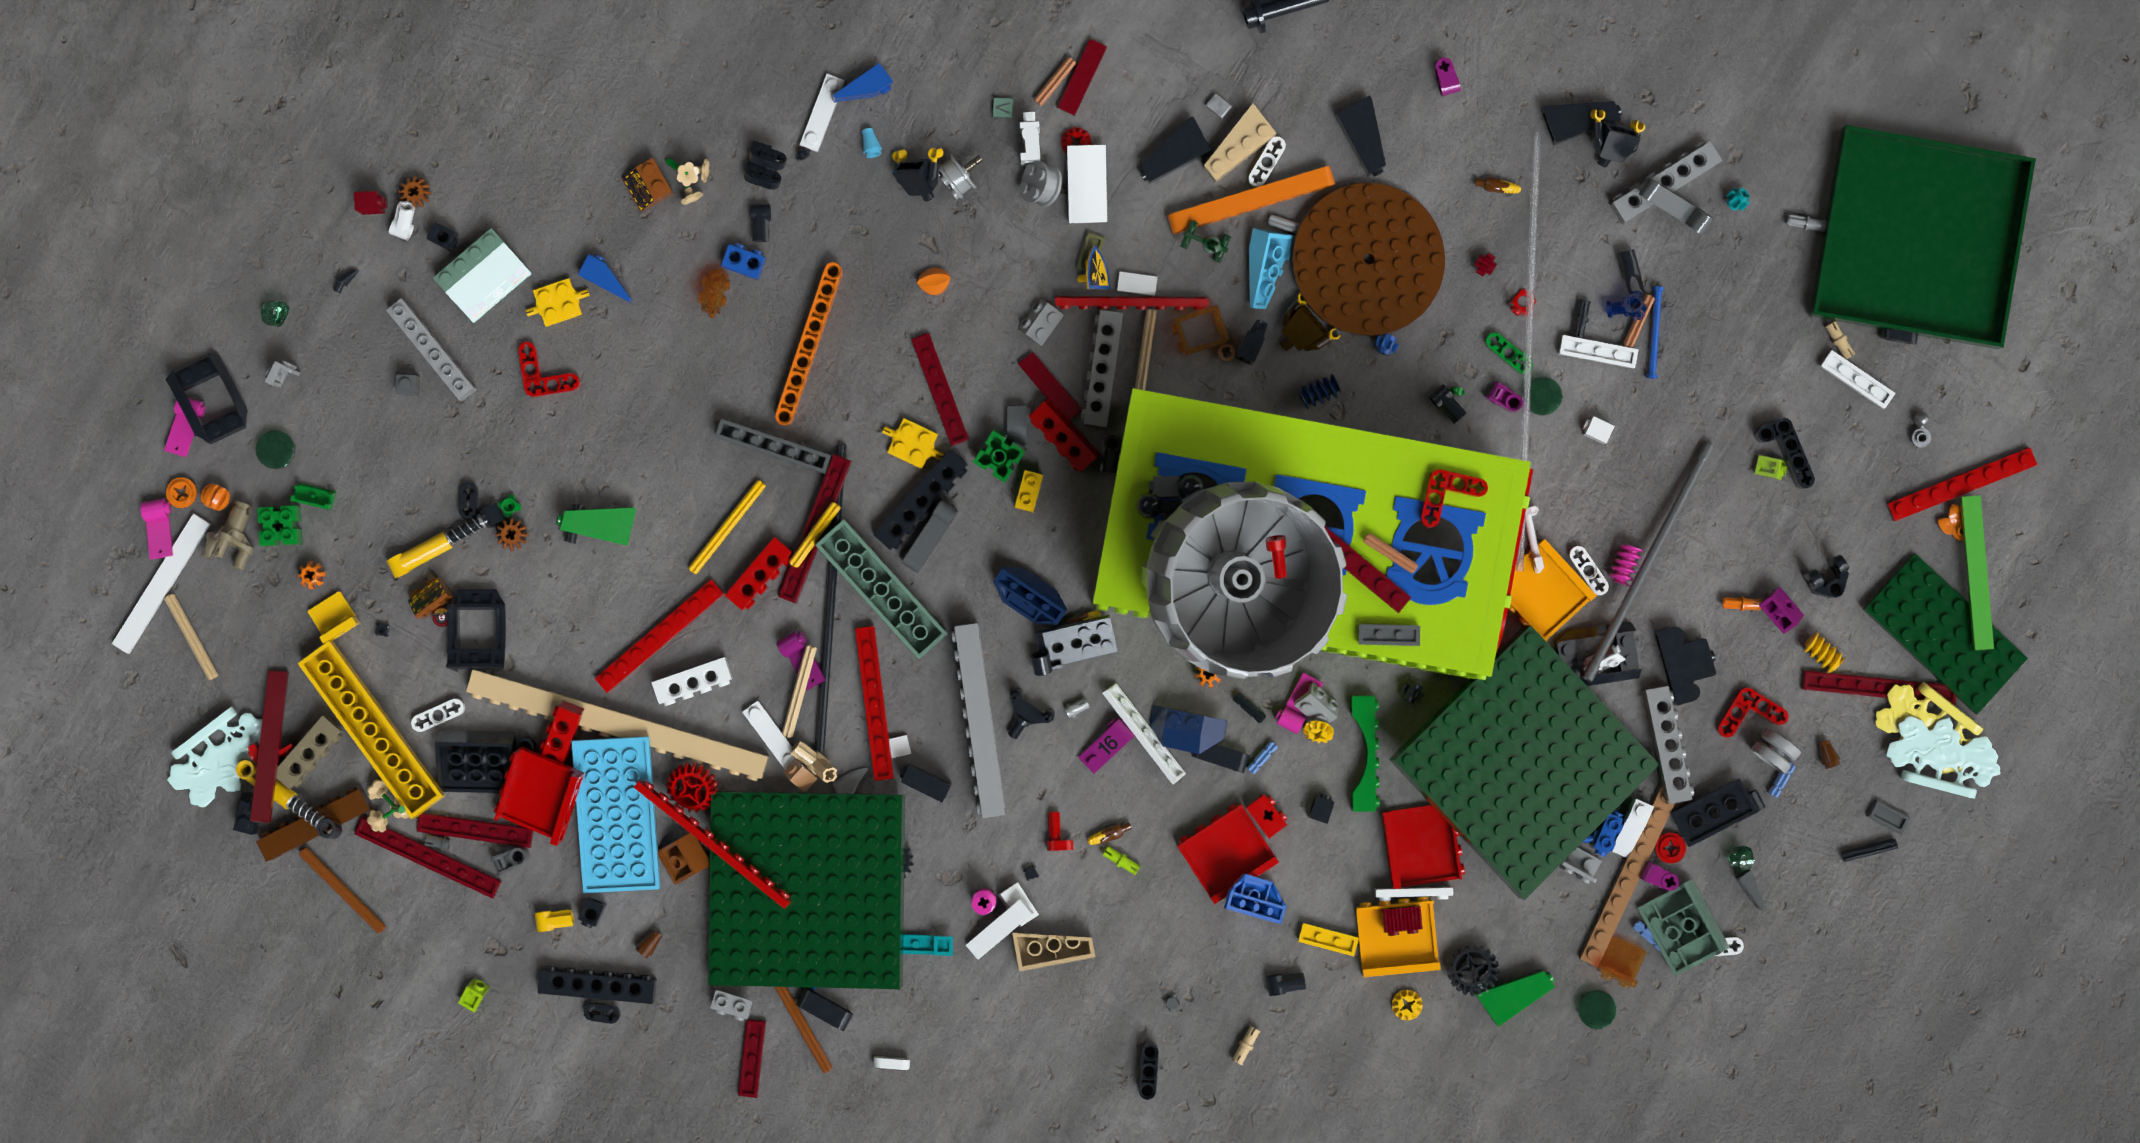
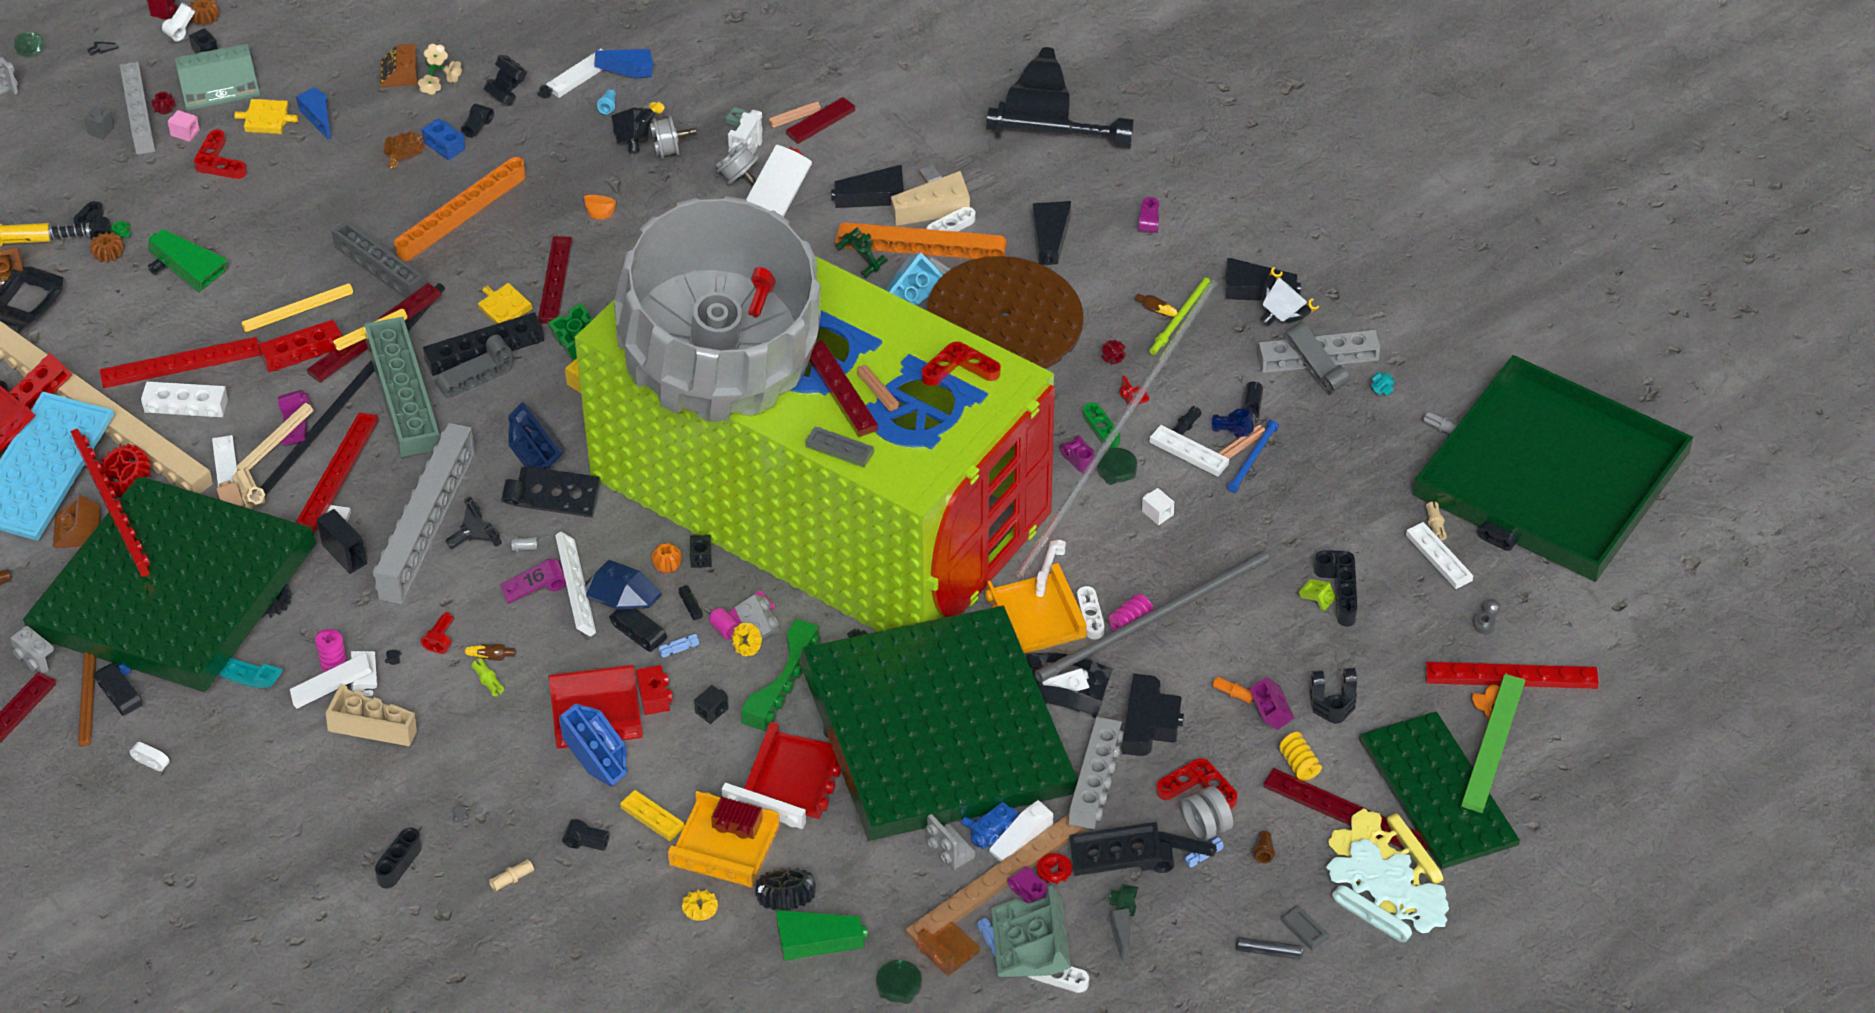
camera: 20 degrees right, 40 degrees down
none -> dark red gear [151,91,176,115]
none -> bright pink brick [168,110,200,142]
none -> lime bar [1149,277,1210,355]
none -> black axle [1158,831,1217,857]

